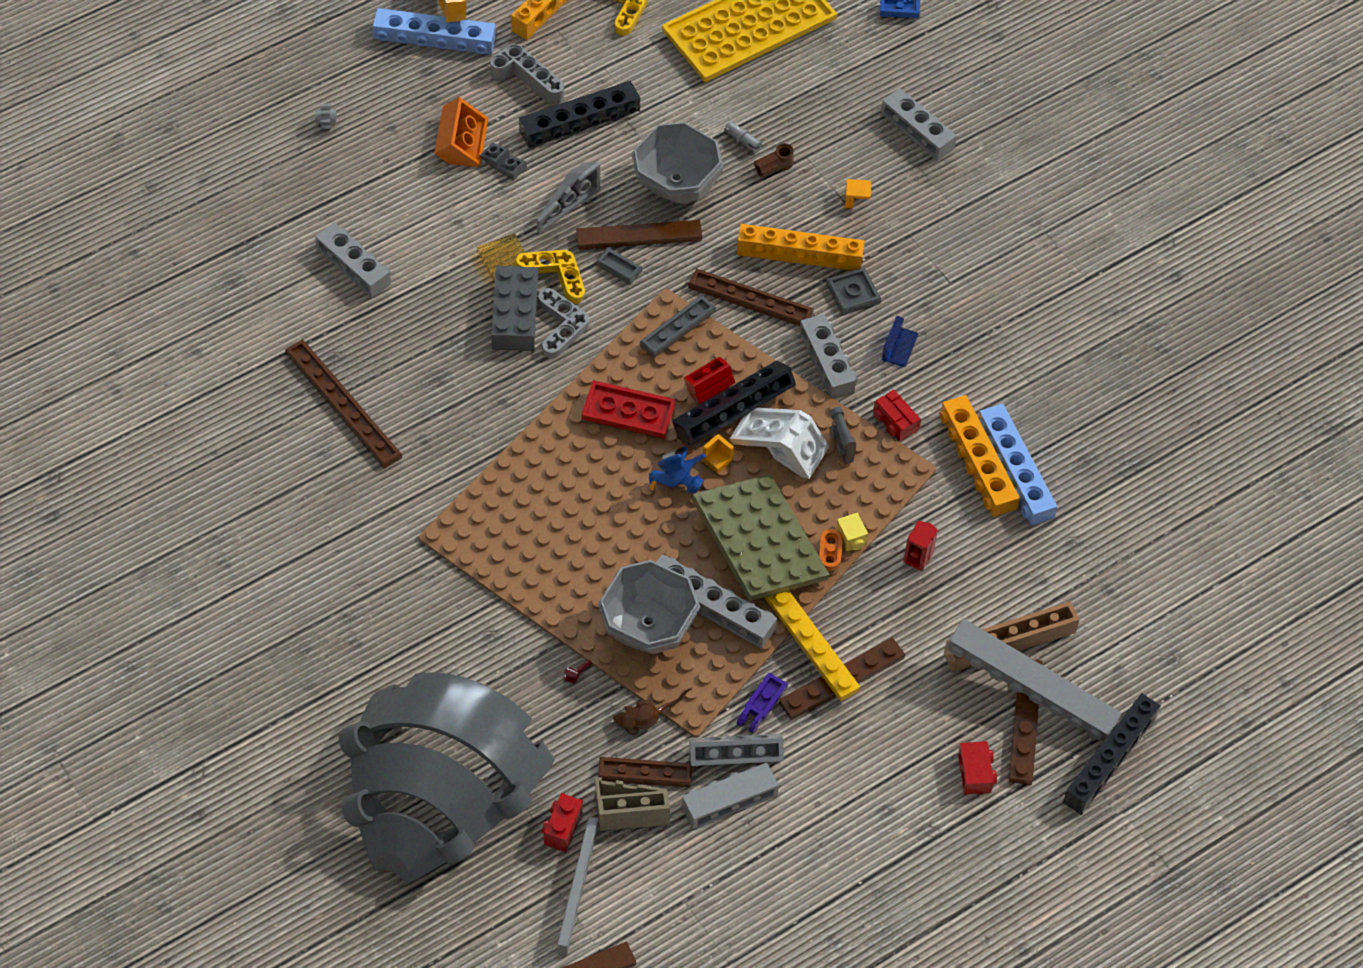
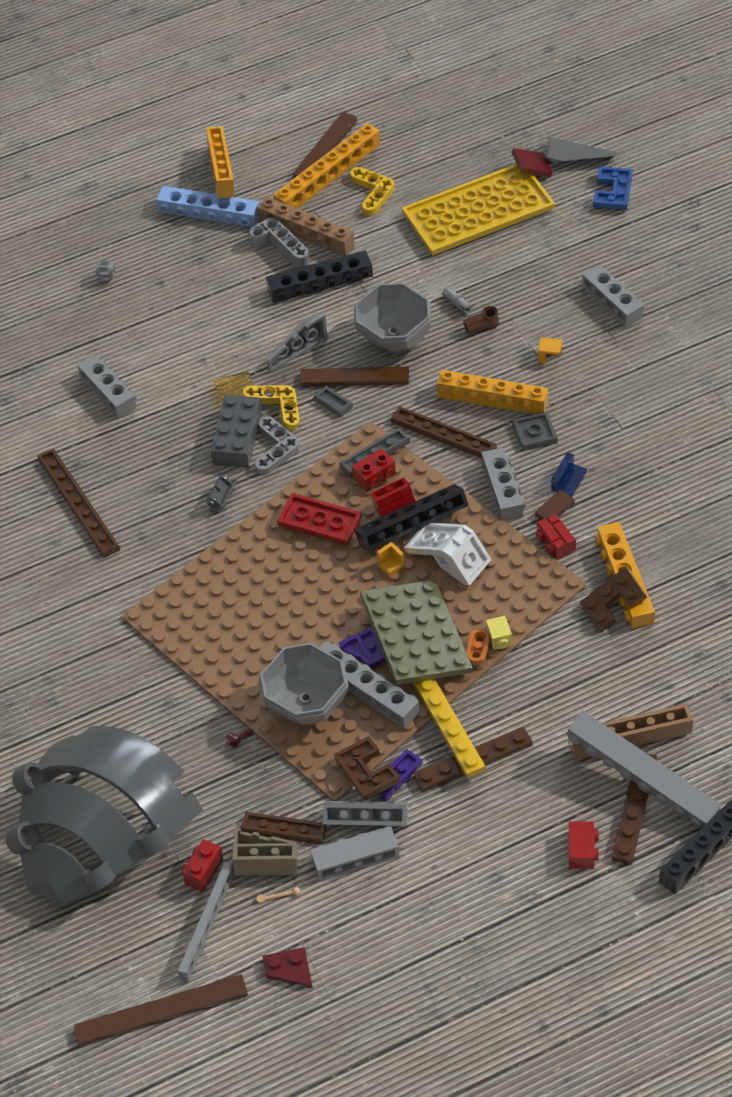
camera: 15 degrees right, 5 degrees down
orange slope [434,97,489,167] -> none
dark grey slope [480,142,527,180] -> none
reddish brown animal [613,687,693,735] -> none
blue animal [649,446,706,494] -> none
dark grey plate [829,407,856,464] -> none
red brick [903,521,938,570] -> none
light blue brick [978,403,1058,526] -> none
none -> dark grey hinge [207,474,237,513]
none -> light nougat hinge [256,887,300,904]
none -> medium nougat brick [257,197,355,256]
none -> dark red wing [262,947,313,988]
none -> reddish brown plate [334,736,400,801]
none -> dark purple wing [338,627,386,668]
none -> red brick [351,448,396,491]
none -> reddish brown tile [535,489,575,520]
none -> reddish brown plate [580,566,647,633]

